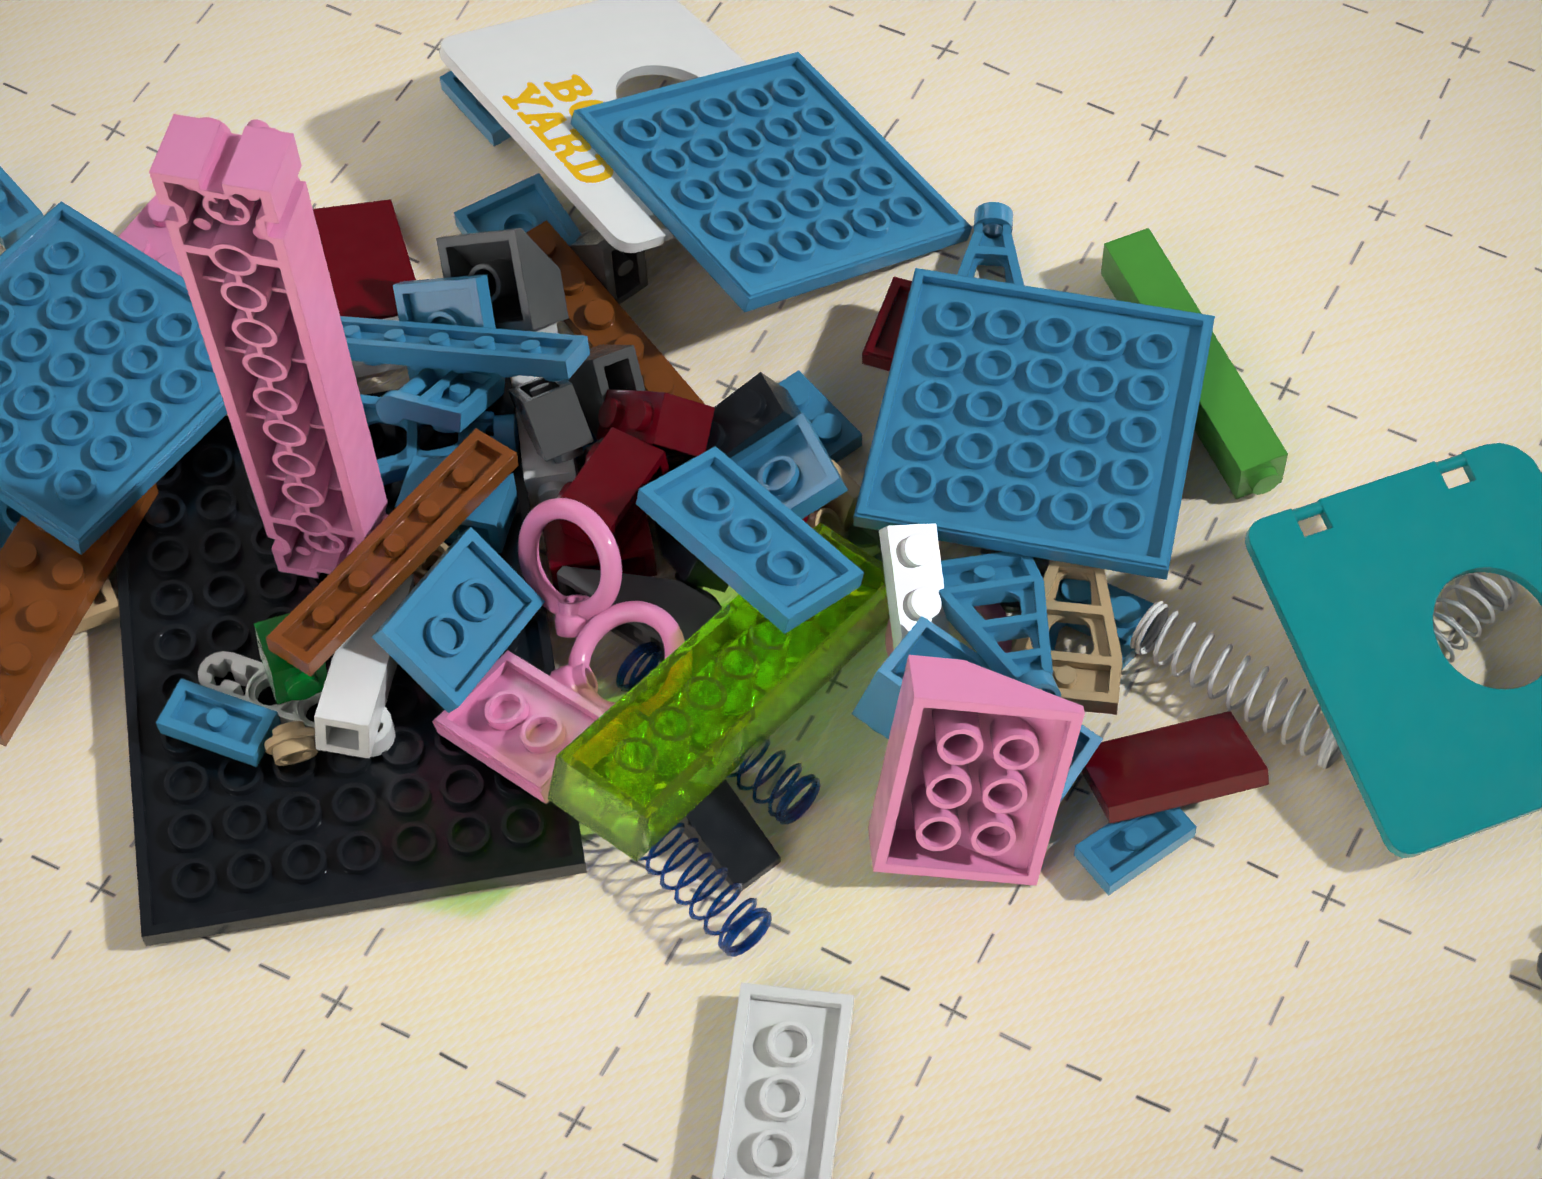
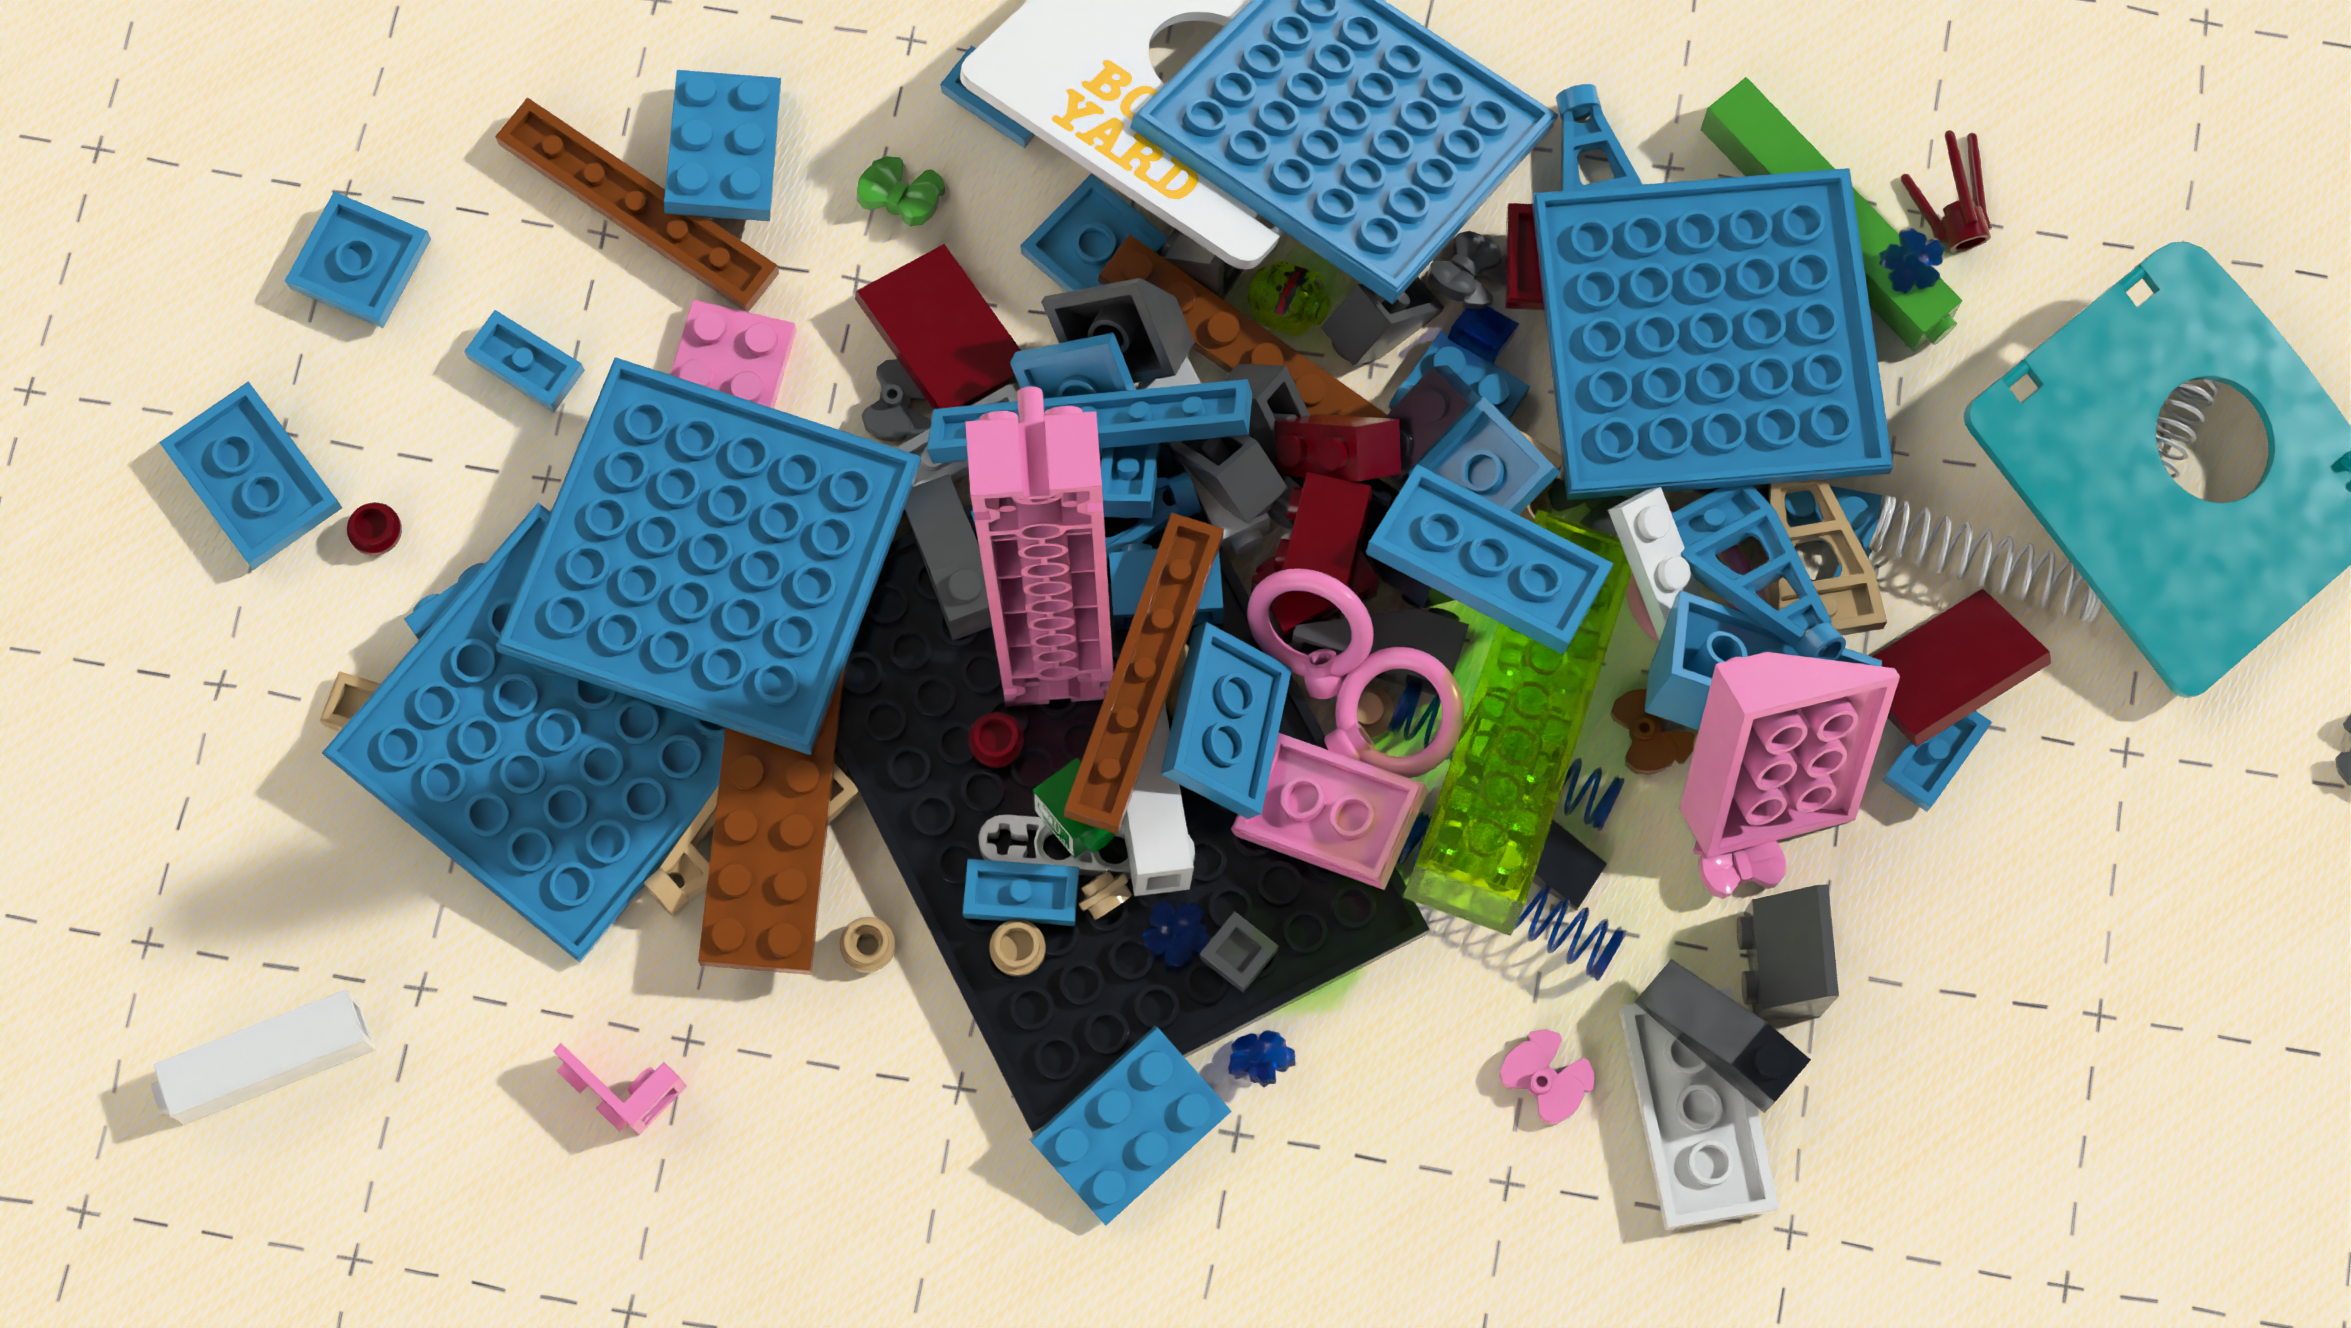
camera: 20 degrees left, 15 degrees up
none -> dark orange plate [495,97,779,312]
none -> dark azure plate [664,70,781,221]
none -> tan plate [840,917,896,973]
none -> bright green piece [857,156,945,226]
none -> dark red plate [969,712,1024,768]
none -> tan plate [990,920,1046,976]
none -> dark azure plate [1029,1026,1232,1226]
none -> clear blue plant [1142,901,1211,968]
none -> dark grey plate [1199,911,1279,993]
none -> clear blue plant [1228,1030,1296,1088]
none -> clear neon green head [1247,260,1330,336]
none -> dark grey slope [1320,277,1445,367]
none -> tan plate [1357,685,1394,739]
none -> dark grey piece [1428,231,1506,309]
none -> clear blue tile [1447,306,1520,364]
none -> bright pink piece [1499,1029,1595,1125]
none -> dark orange piece [1610,689,1695,775]
none -> black slope [1635,959,1811,1113]
none -> bright pink piece [1693,841,1786,899]
none -> dark grey slope [1737,884,1839,1020]
none -> plant [1879,227,1944,294]
none -> dark red plant [1901,130,1992,252]

